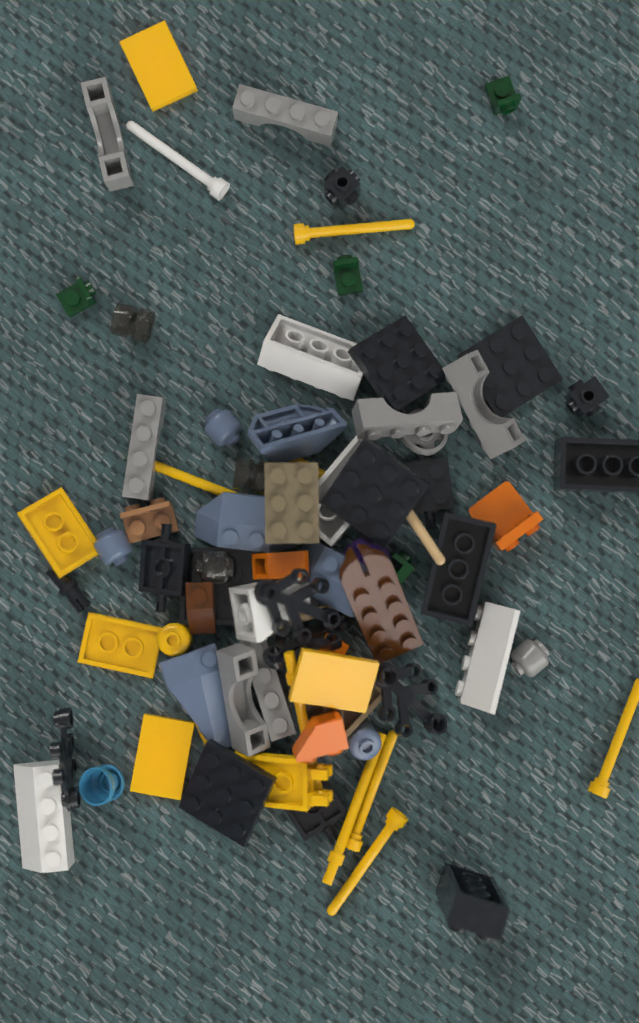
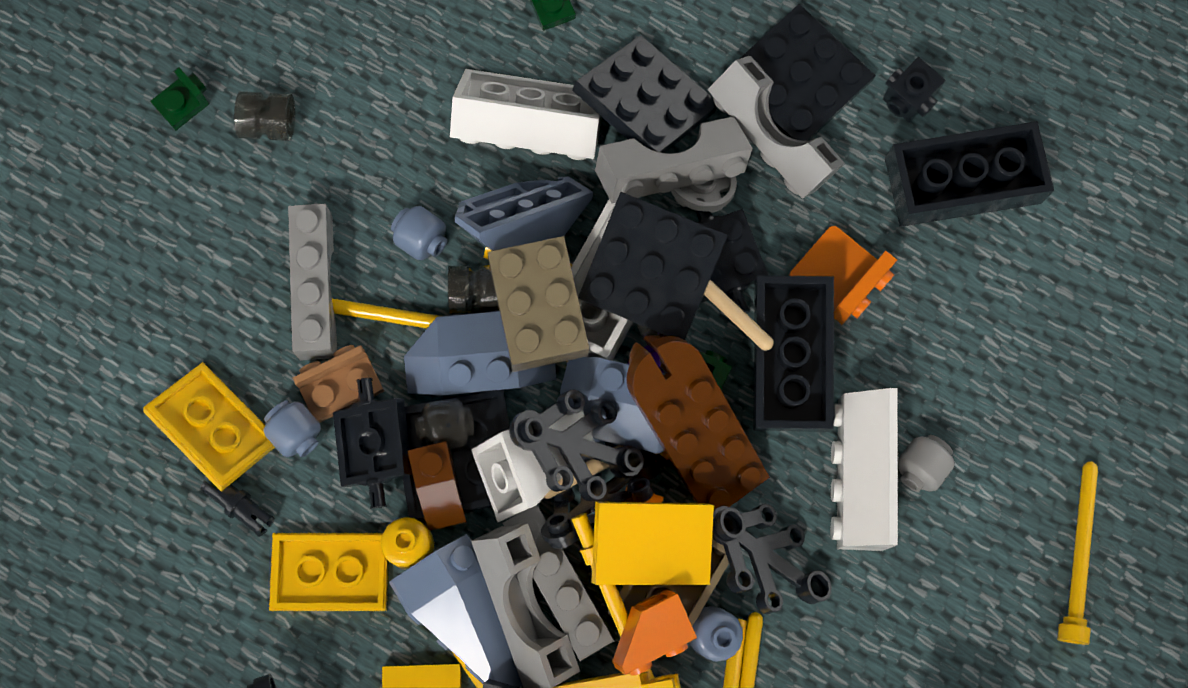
camera: 15 degrees left, 10 degrees down
orange slope [251,551,310,580] -> none

